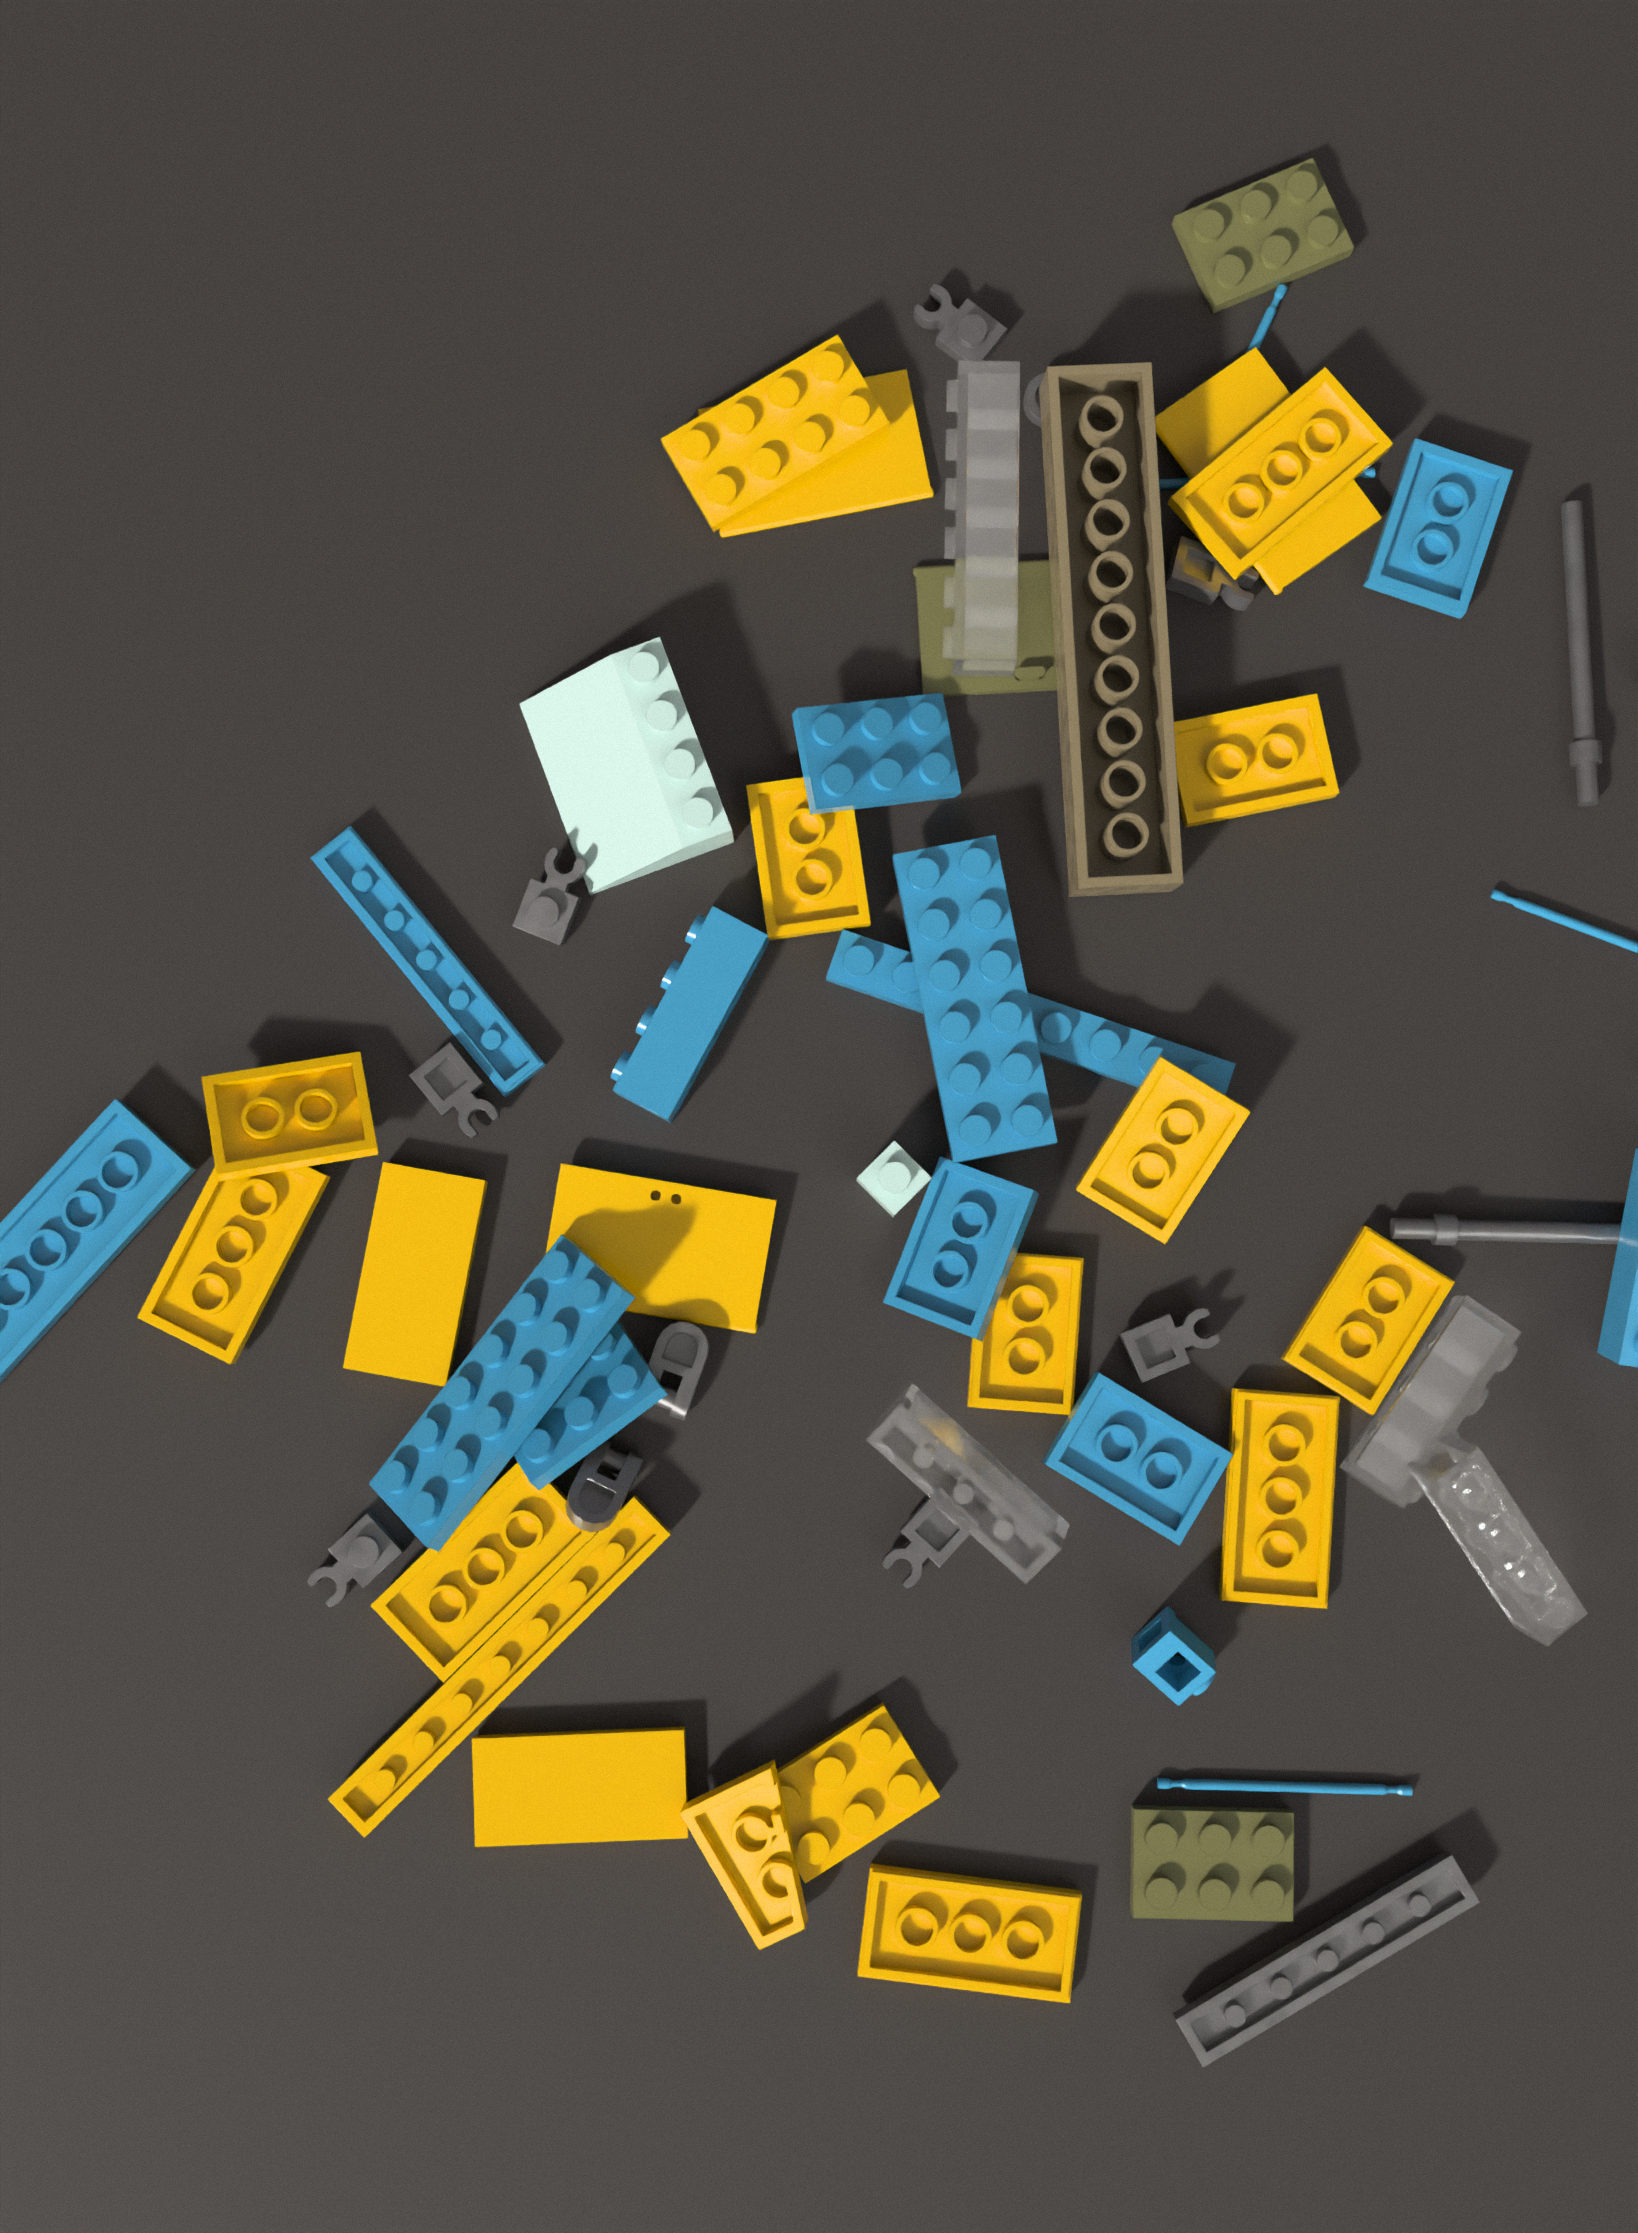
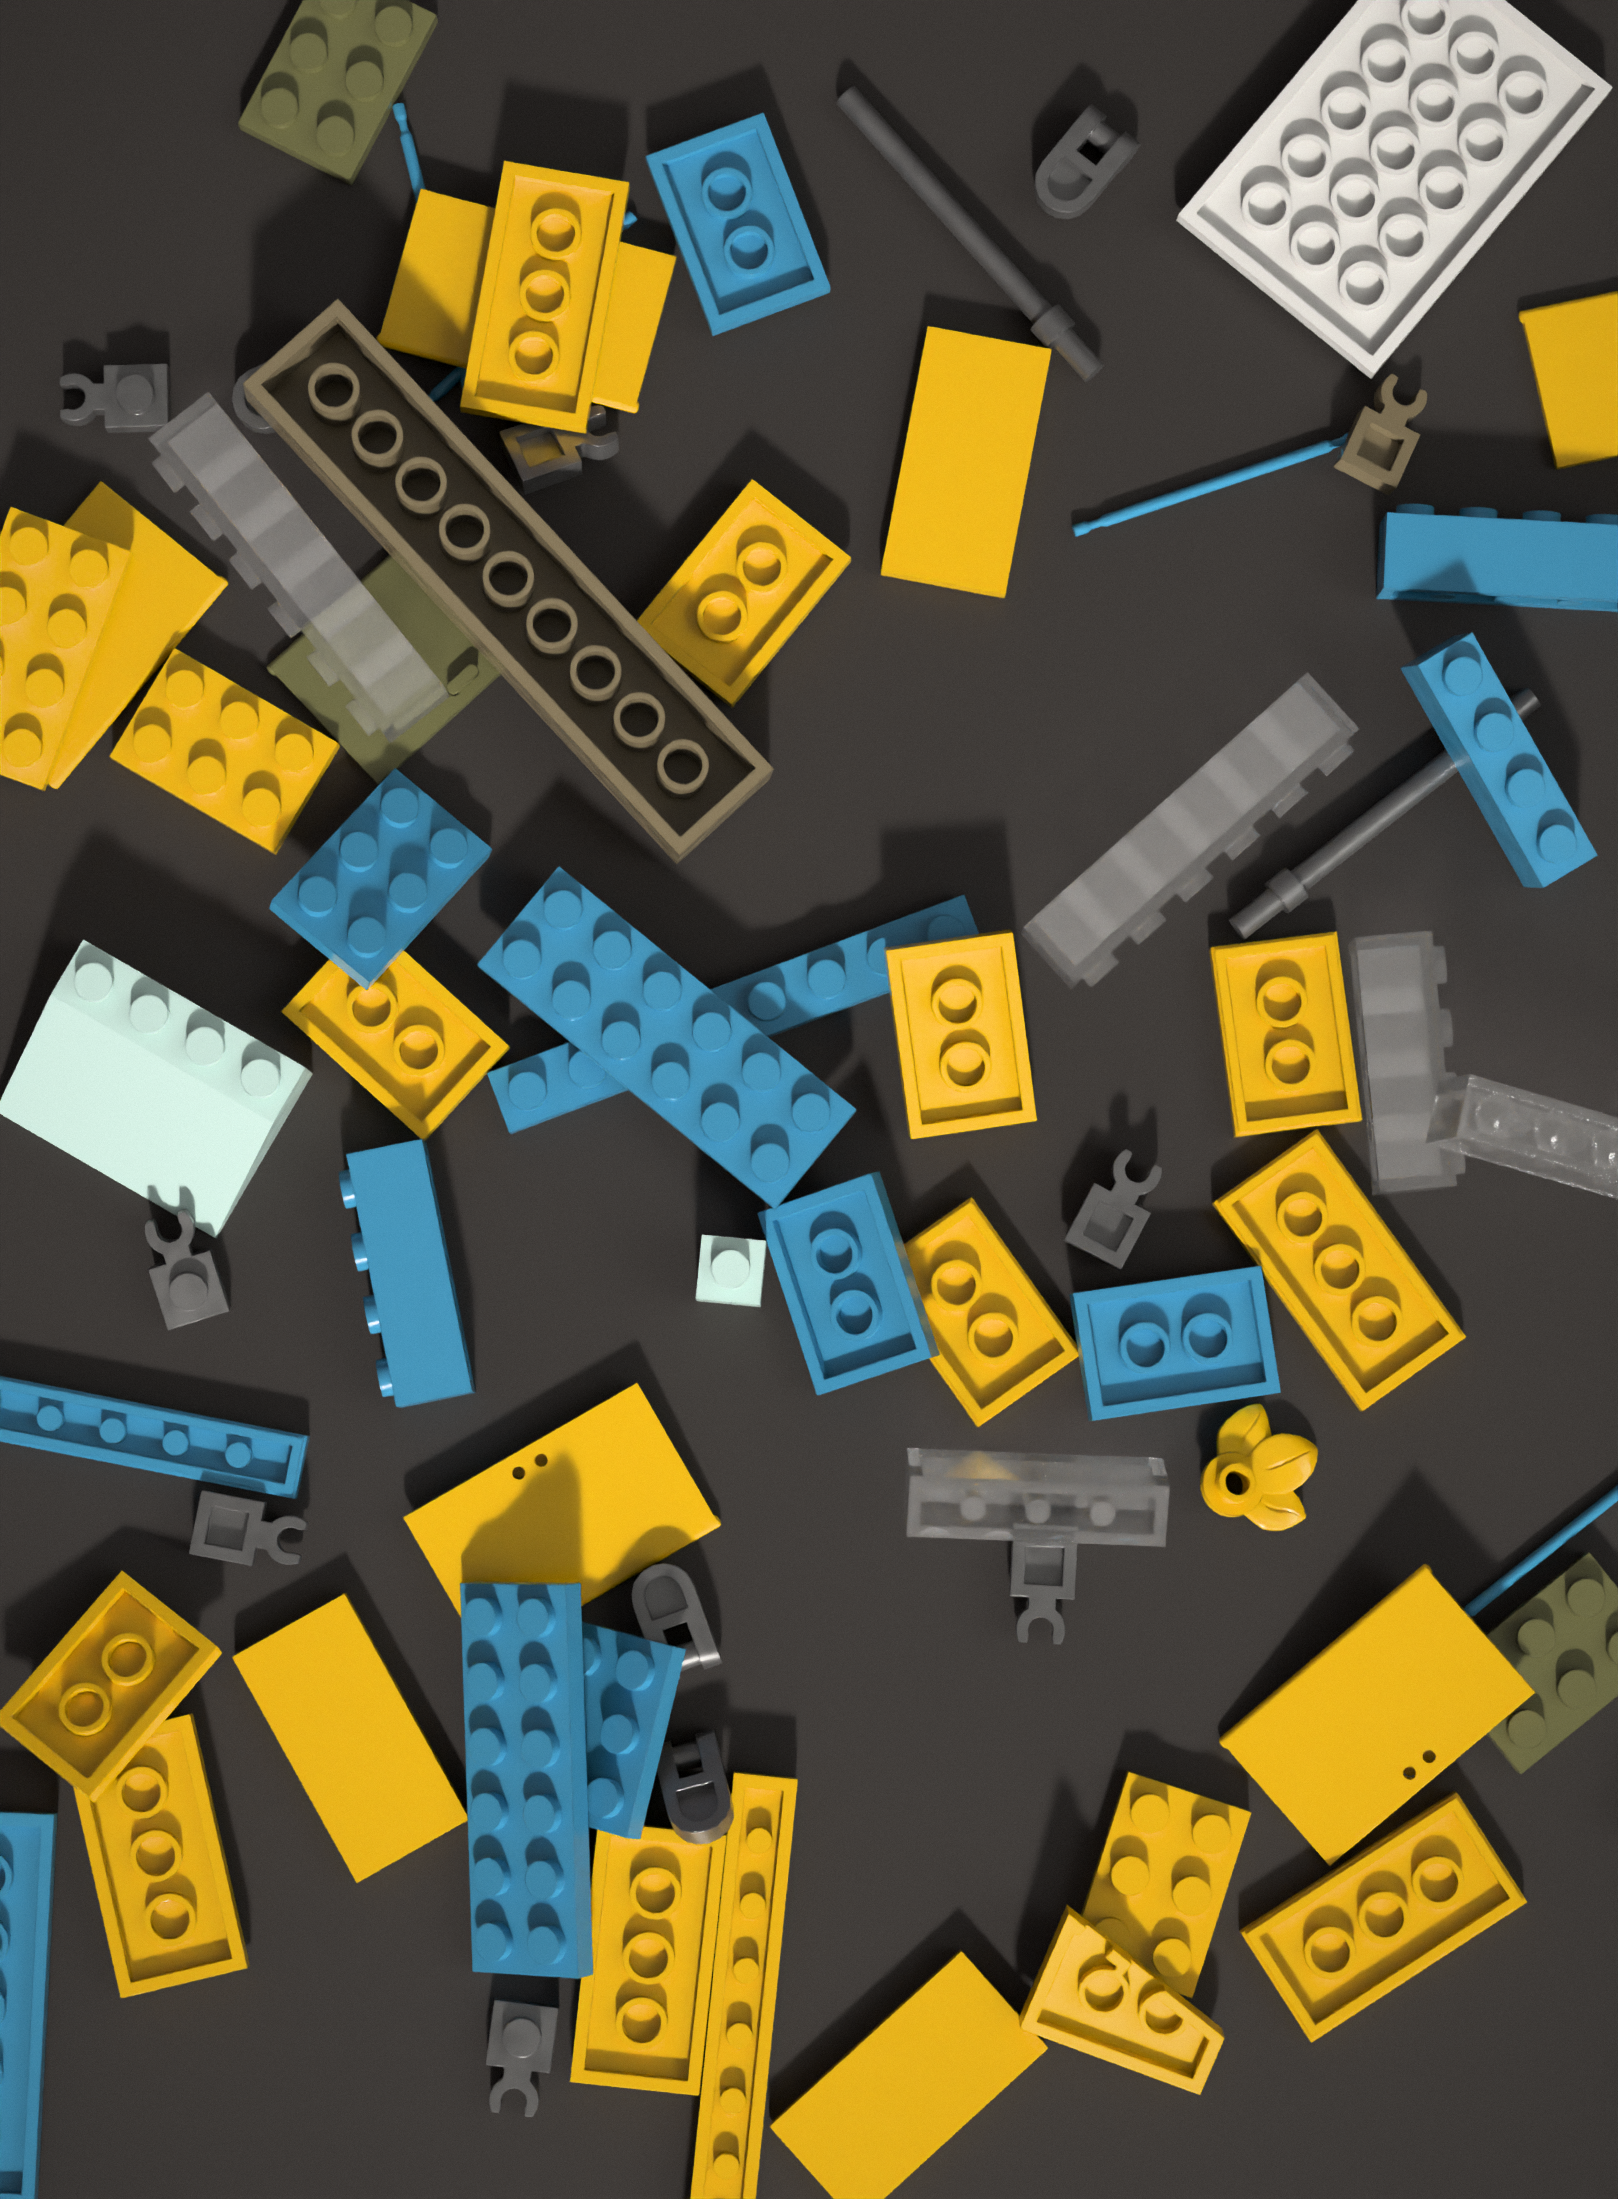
camera: 45 degrees left, 0 degrees up
dark azure brick [1131,1606,1217,1706] -> none
none -> yellow plate [110,648,340,855]
none -> yellow tile [881,326,1052,598]
none -> clear brick [1020,672,1359,990]
none -> yellow plate [1200,1404,1318,1531]
none -> yellow container [1219,1564,1535,1866]

